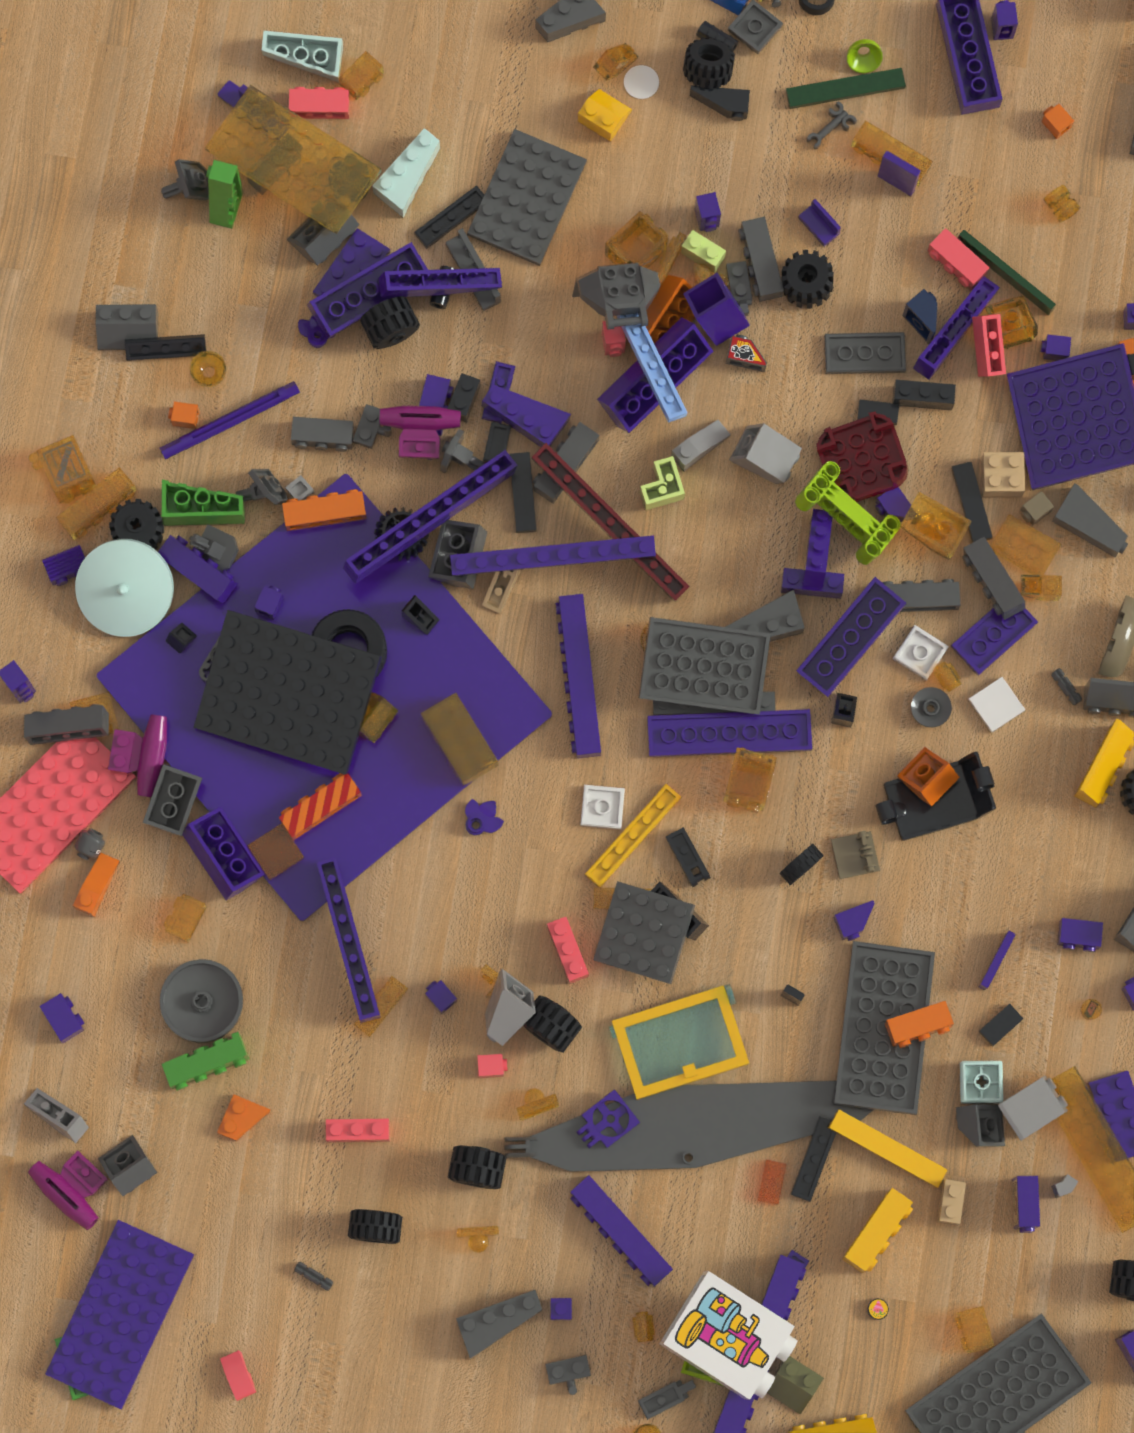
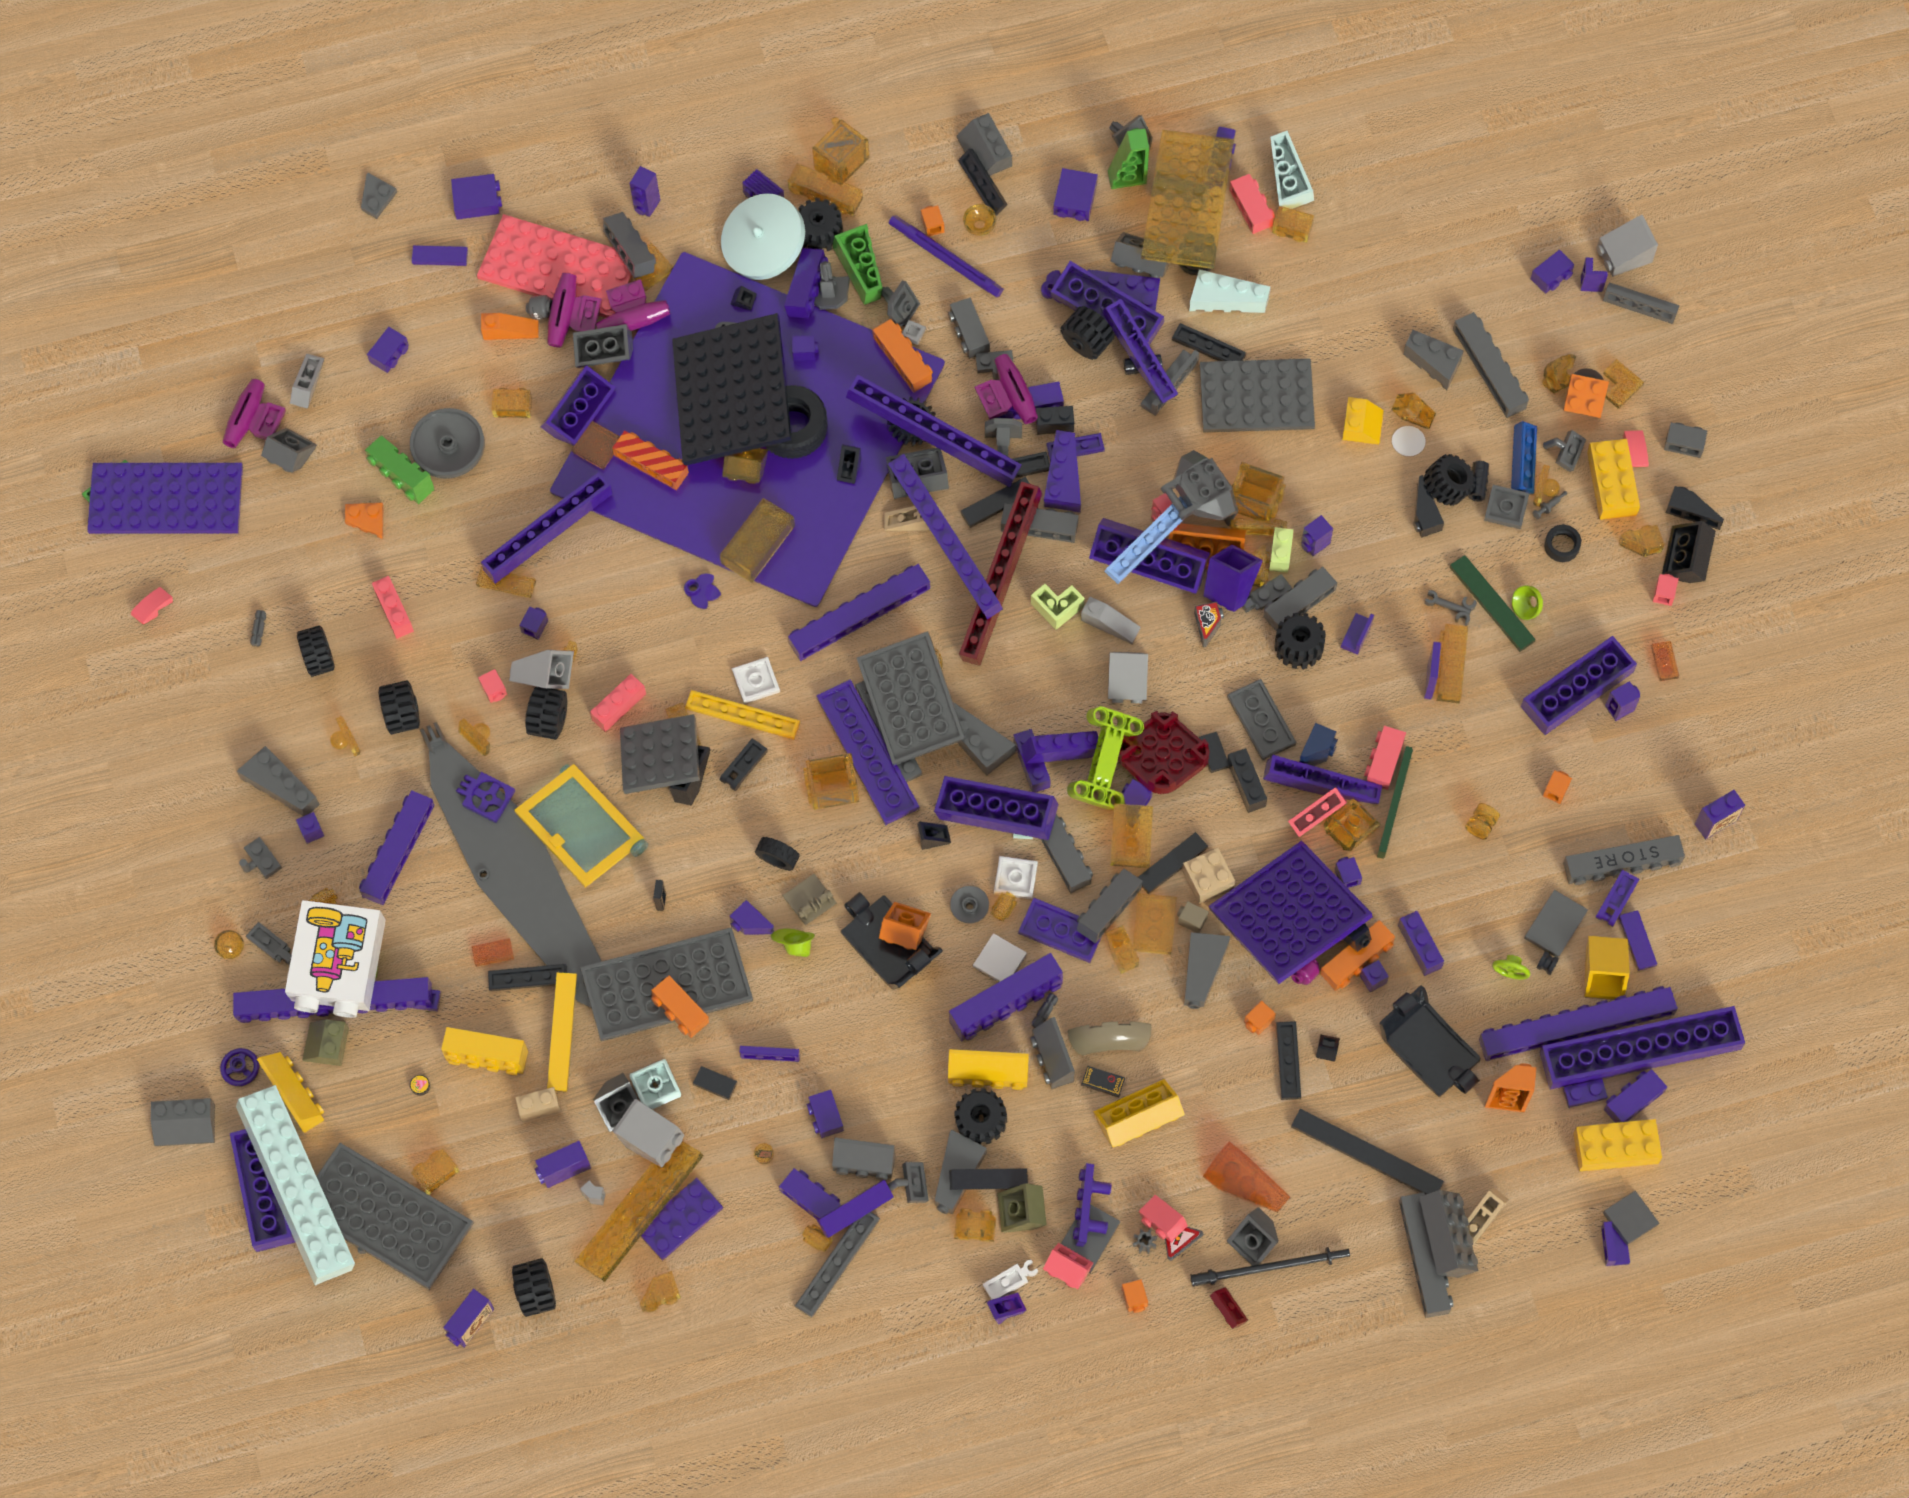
camera: 70 degrees right, 10 degrees down
none -> magenta plate [547,273,602,348]
none -> lime piece [771,928,815,957]
none -> dark purple brick [949,953,1063,1042]
none -> dark purple brick [1053,168,1098,221]

